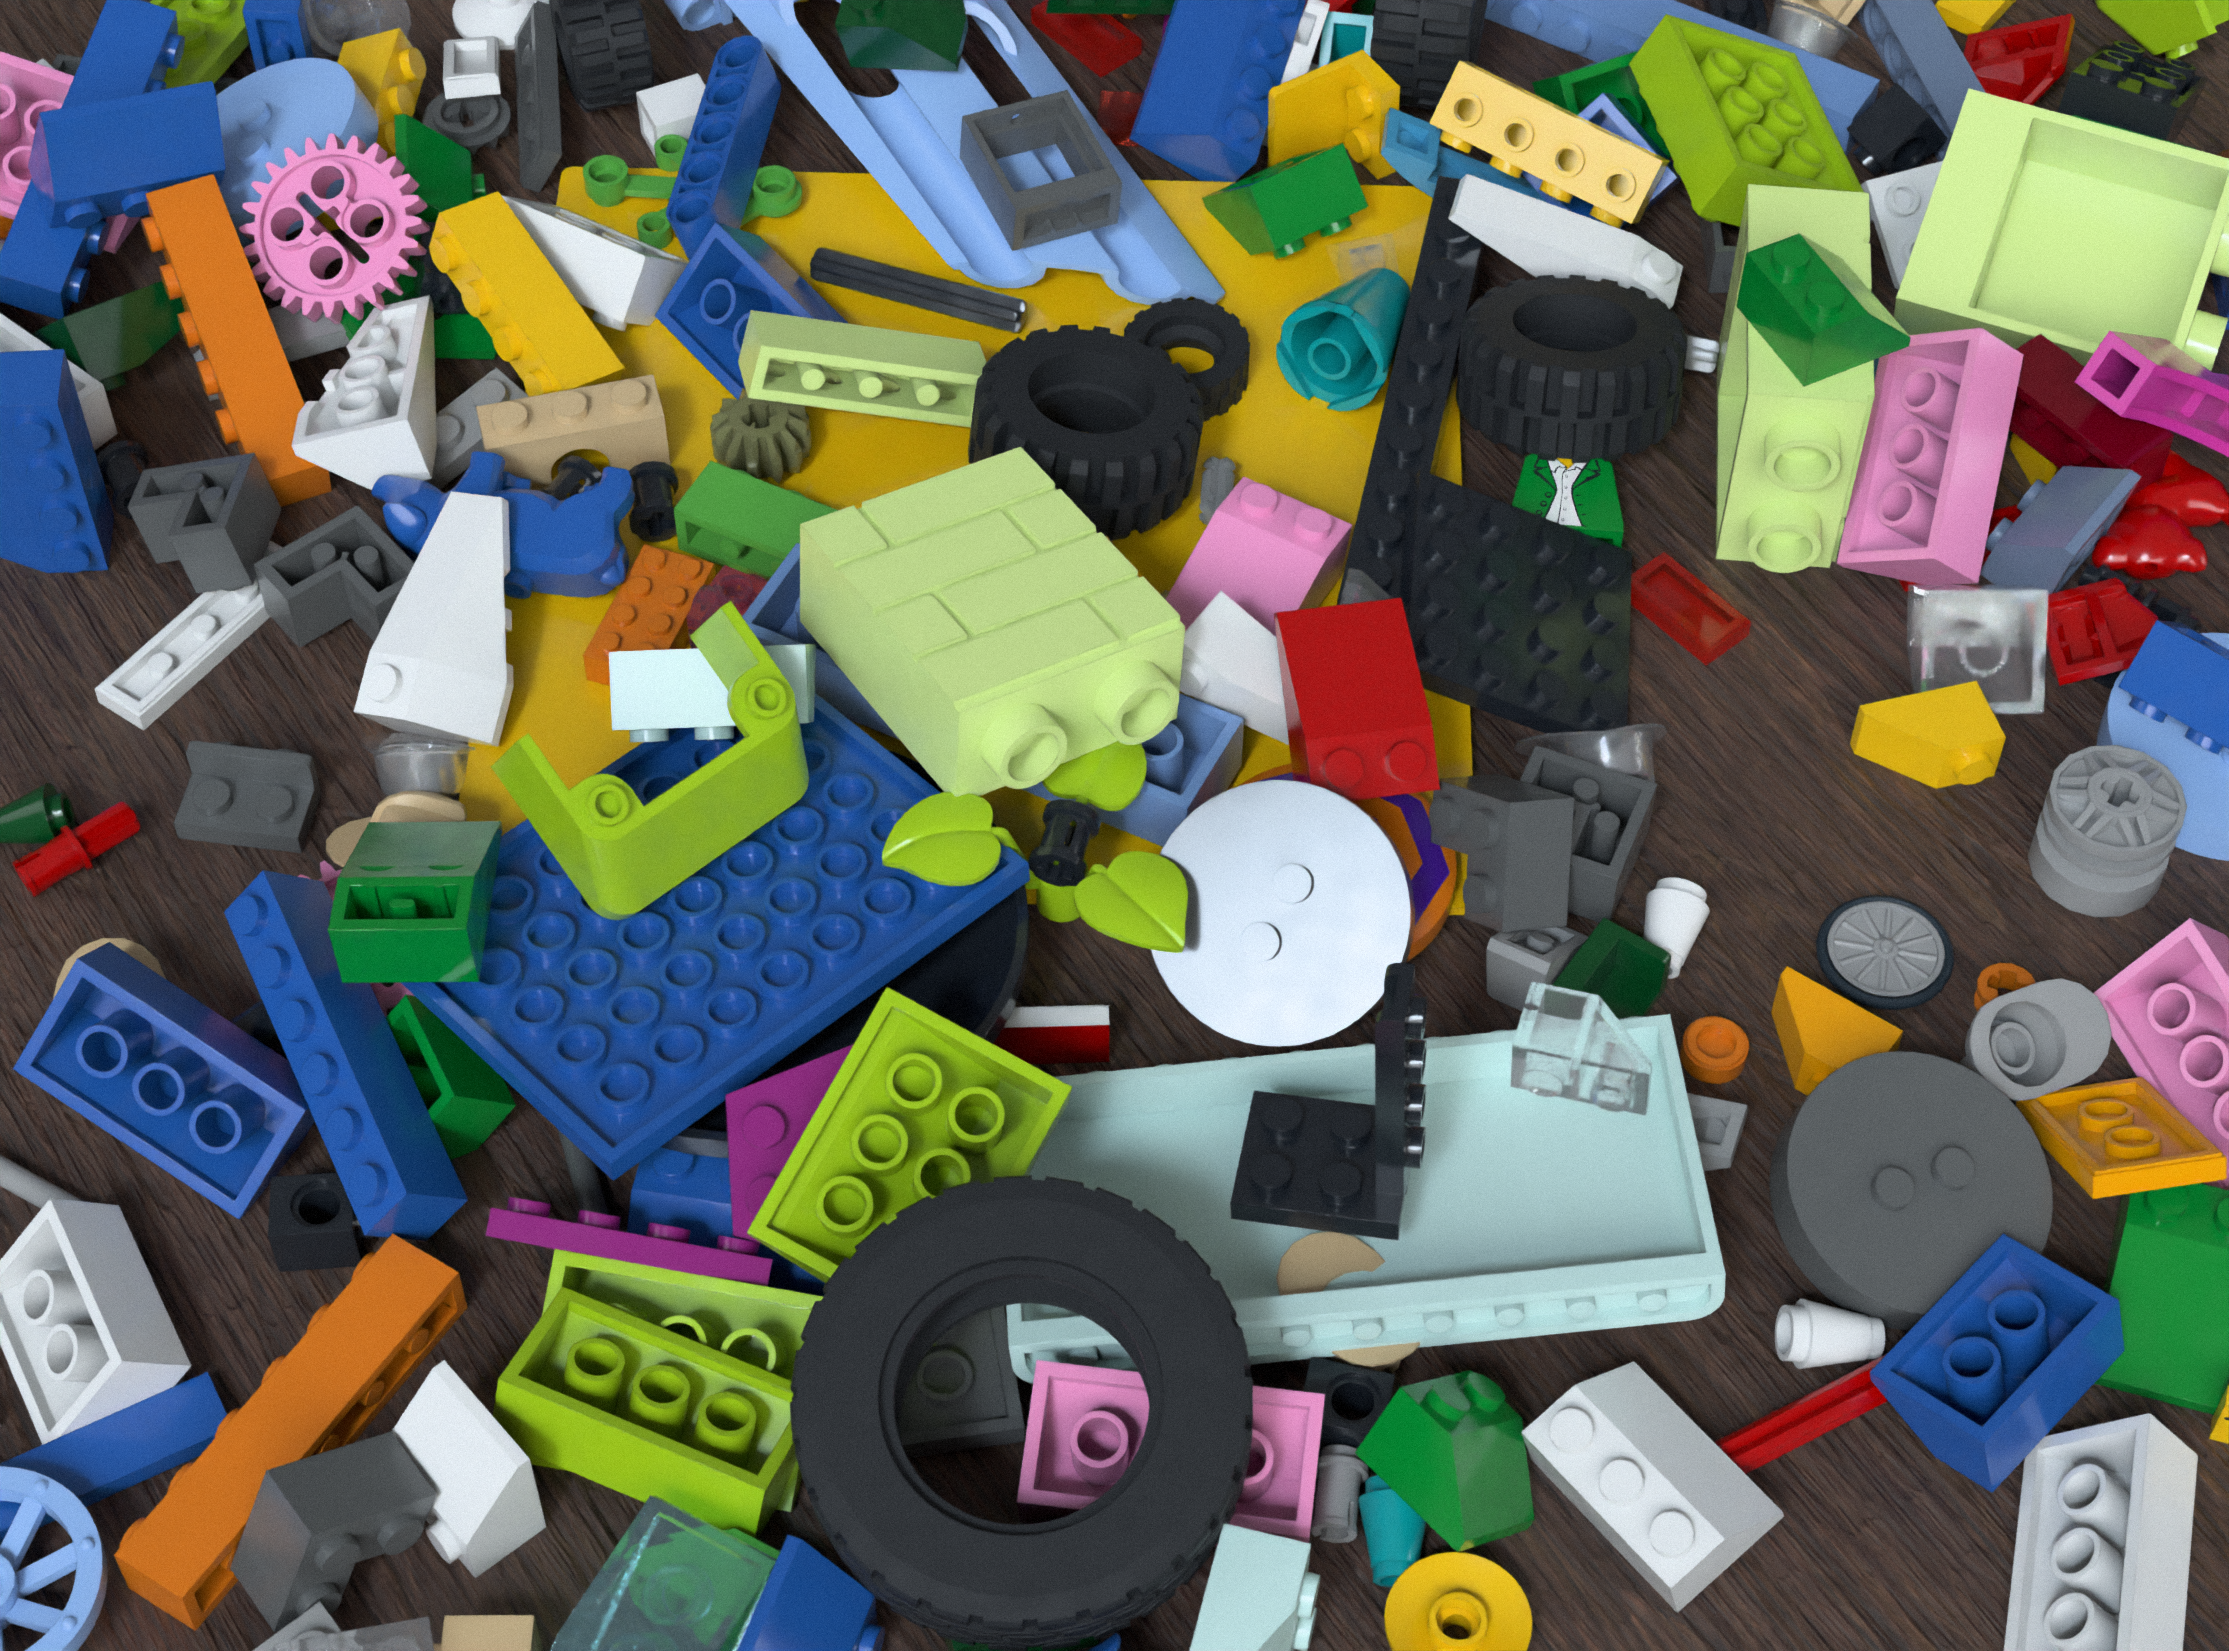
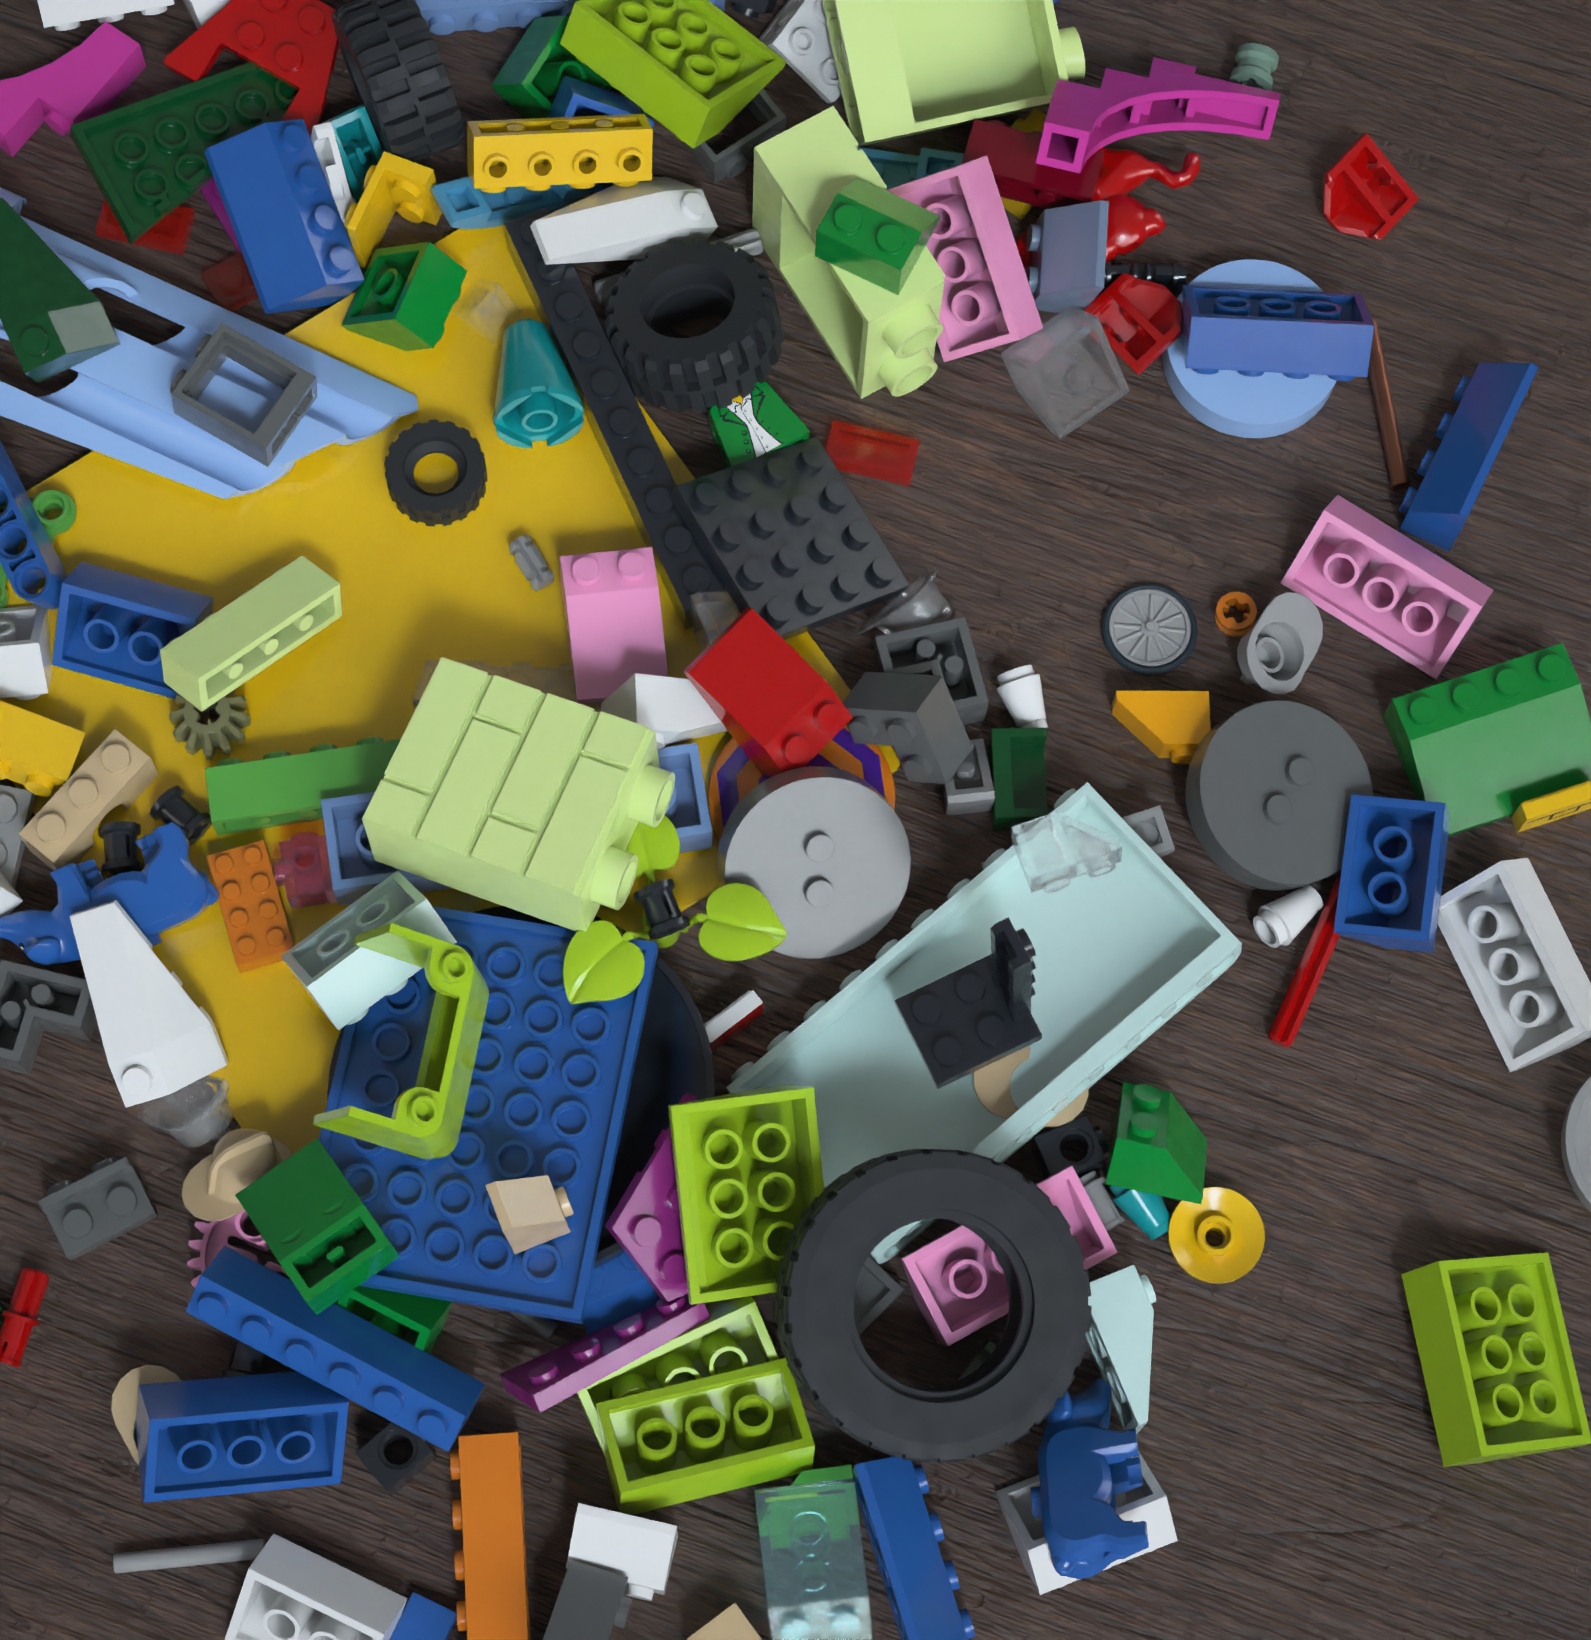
camera: 40 degrees left, 20 degrees up
black axle [810,247,1028,333] -> none
black tyre [968,325,1204,541] -> none
white slope [1521,1362,1784,1613] -> none
orange tile [1680,1016,1749,1084] -> none
yellow slope [1850,681,2006,789] -> none
light orange tile [2016,1077,2227,1199] -> none
light grey wheel [2028,745,2187,917] -> none
none -> tan slope [485,1175,574,1254]

